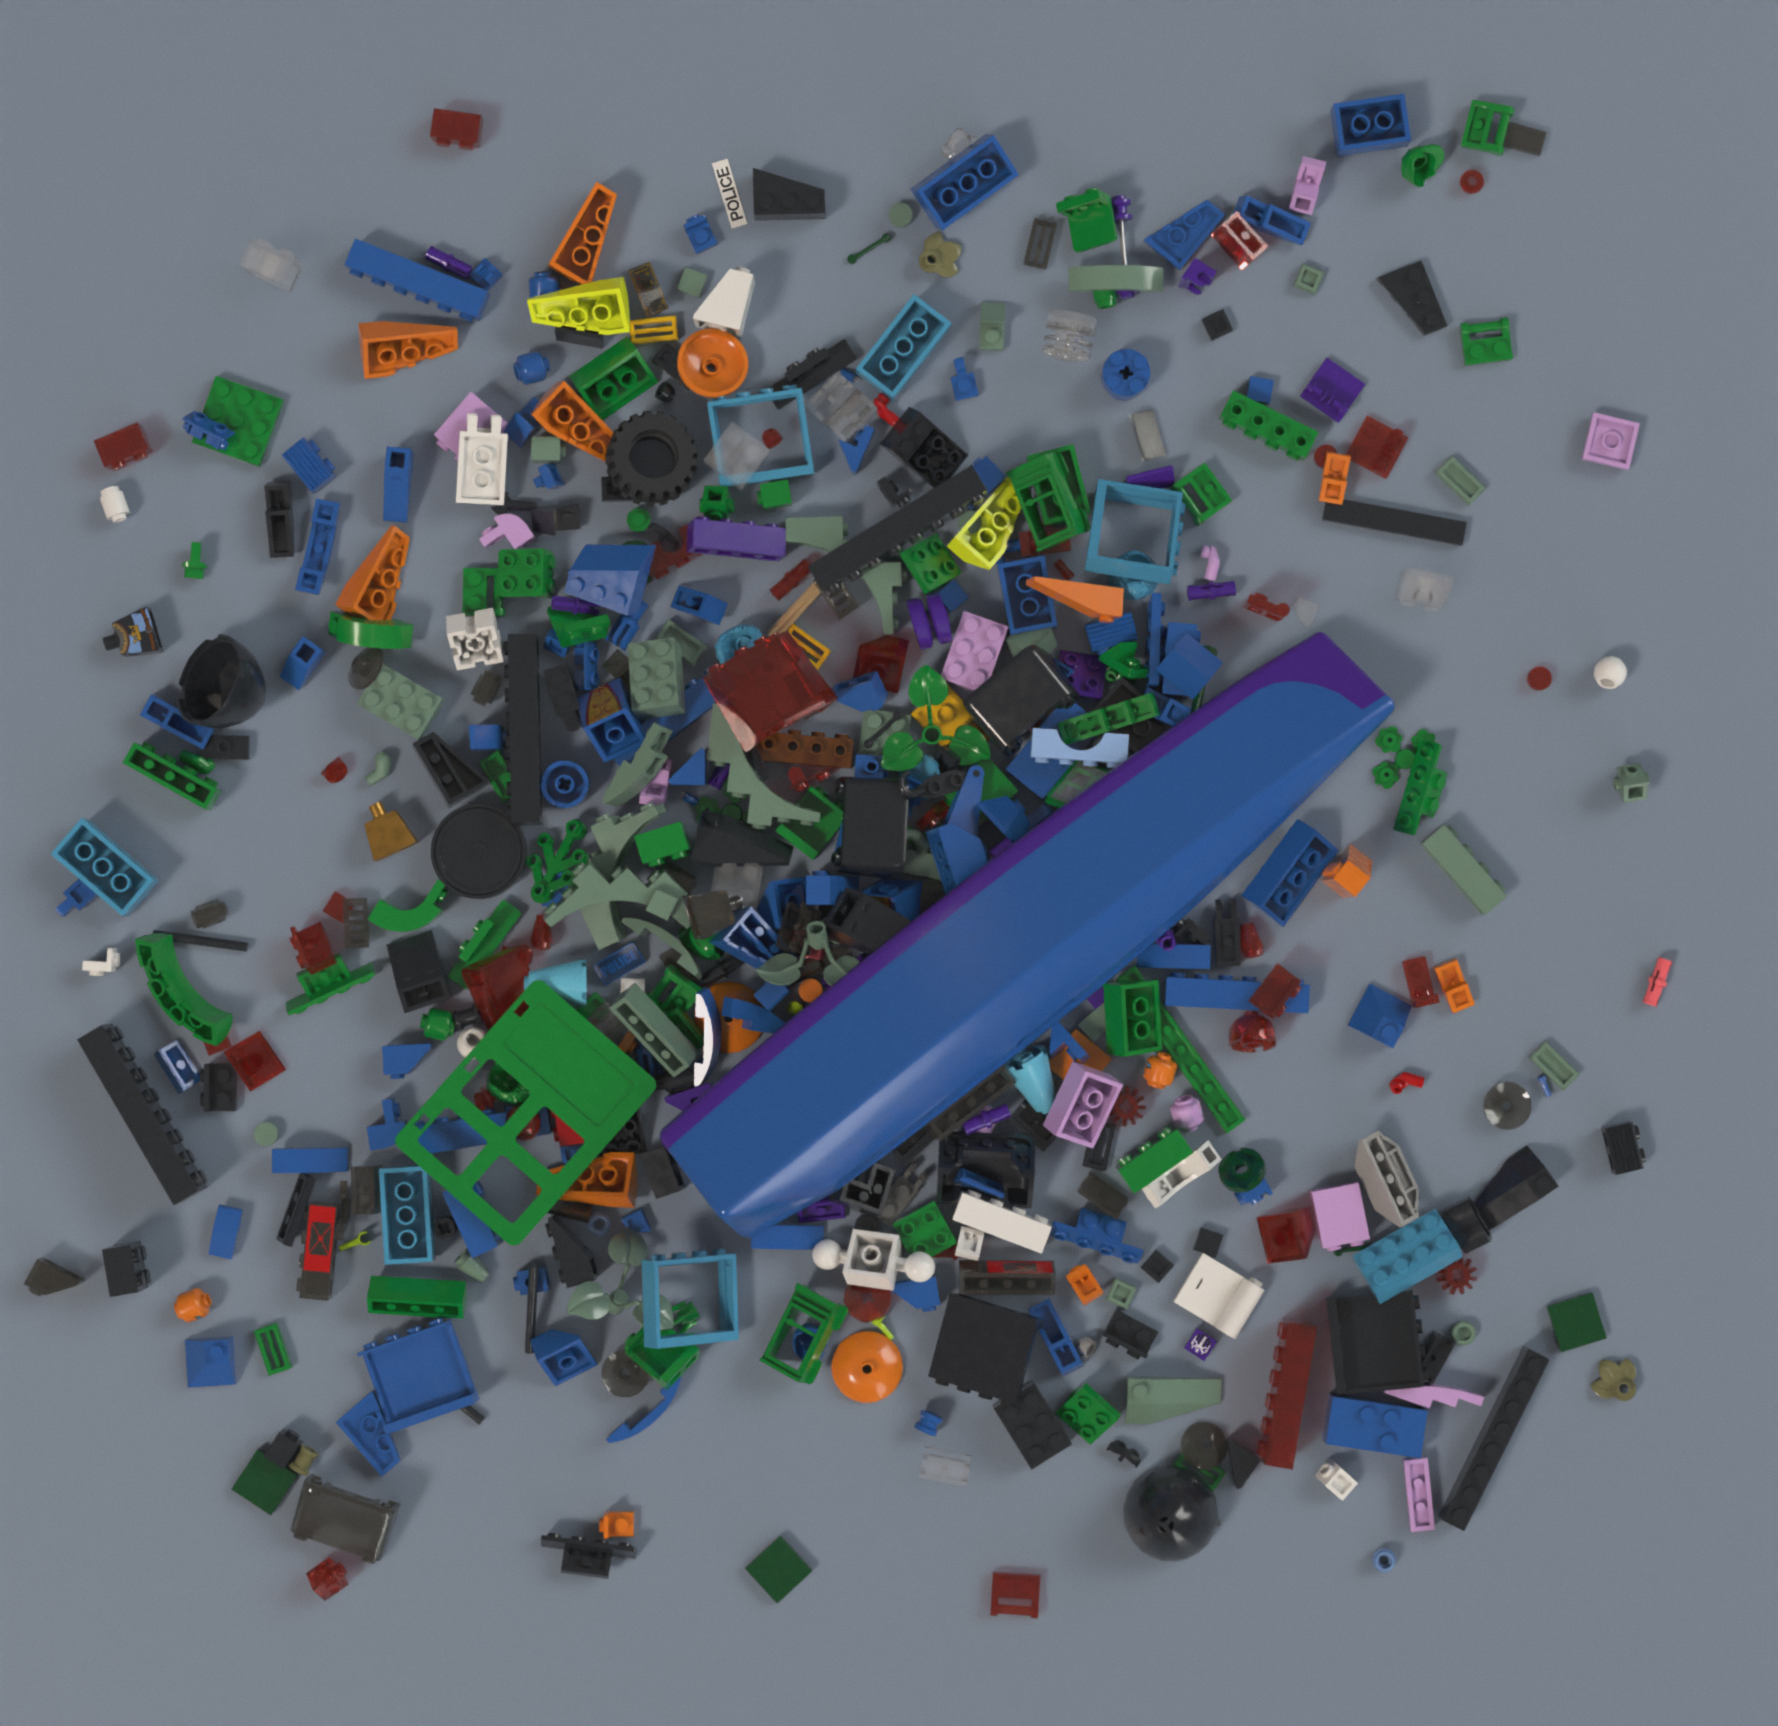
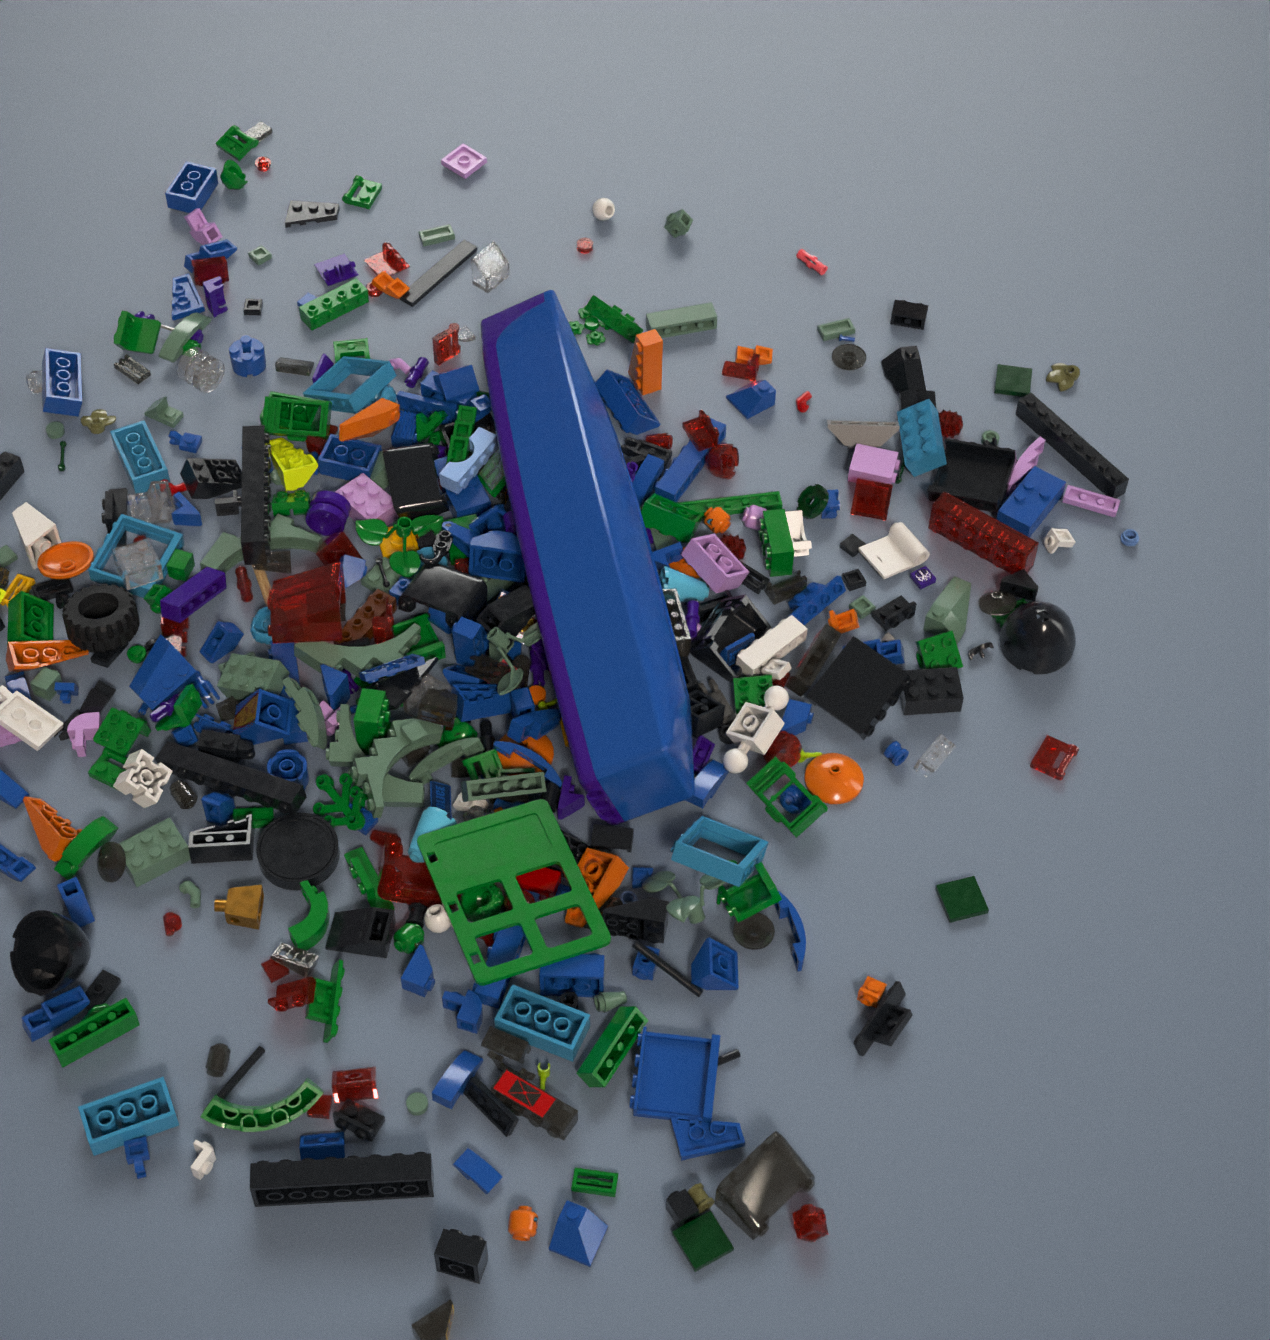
camera: 65 degrees left, 35 degrees down
none -> blue wing [359,654,426,683]

